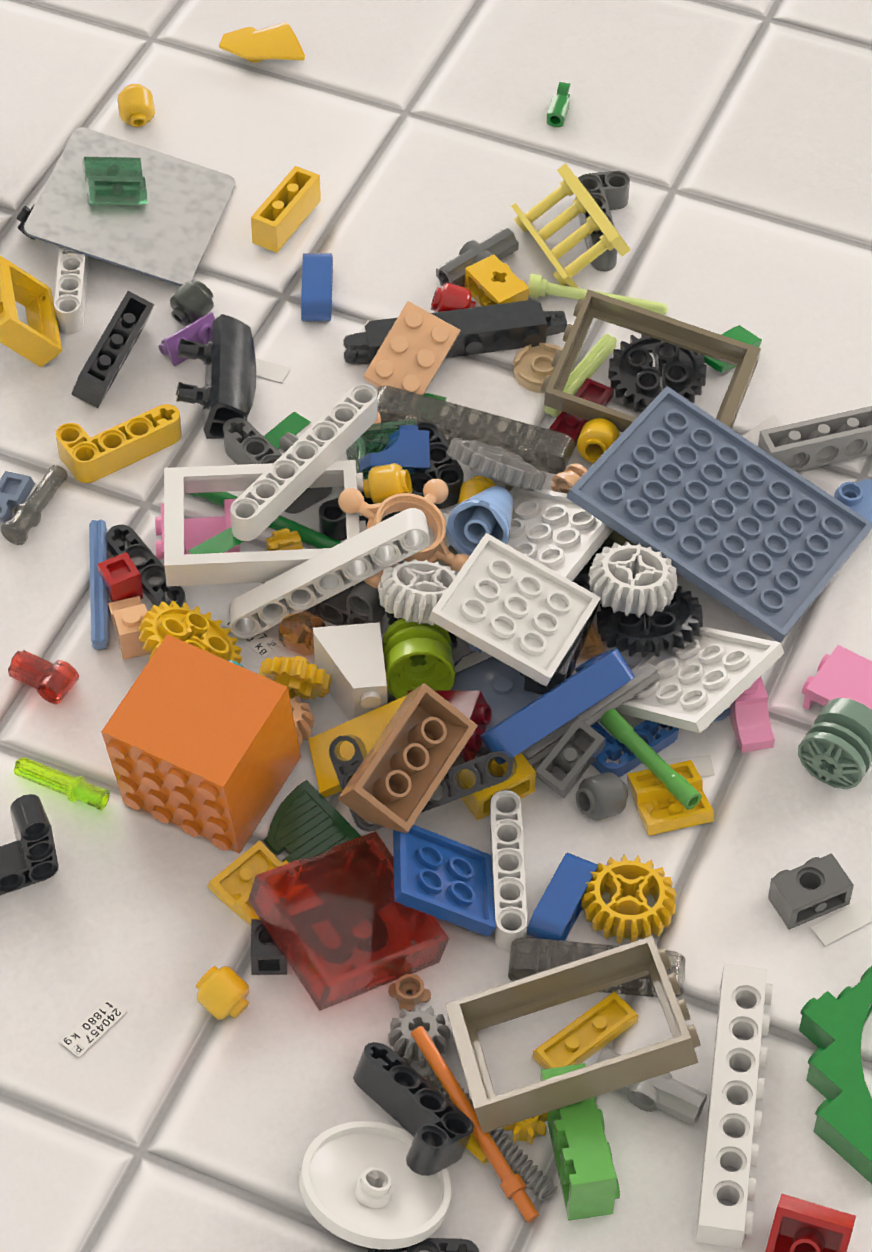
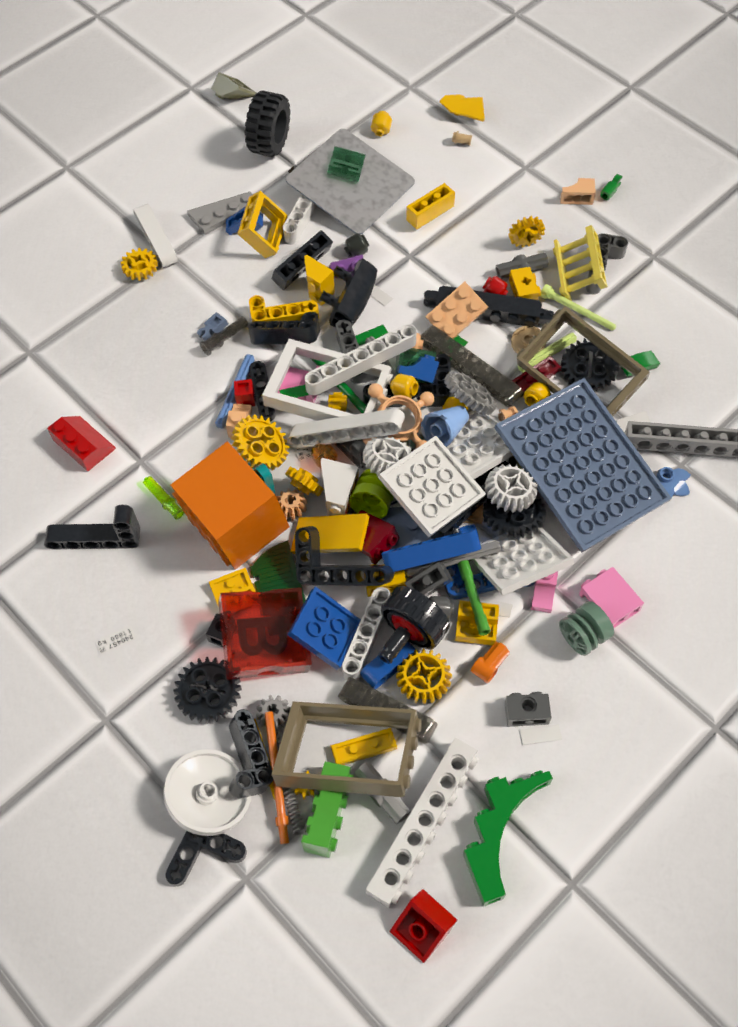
camera: 25 degrees right, 10 degrees up
clear red piece [8,650,79,704] -> none
yellow head [196,966,249,1020] -> none
blue beam [301,253,333,321] -> none
medium nougat slope [338,683,478,834] -> none
medium nougat plate [388,974,431,1012] -> none
none -> black gear [173,657,242,724]
none -> black beam [248,312,320,345]
none -> yellow slope [304,255,335,306]
none -> black wheel [378,586,450,664]
none -> tan pin [452,131,472,146]
none -> orange piece [470,642,510,684]
none -> yellow gear [508,216,546,248]
none -> light nougat arch [560,178,595,205]

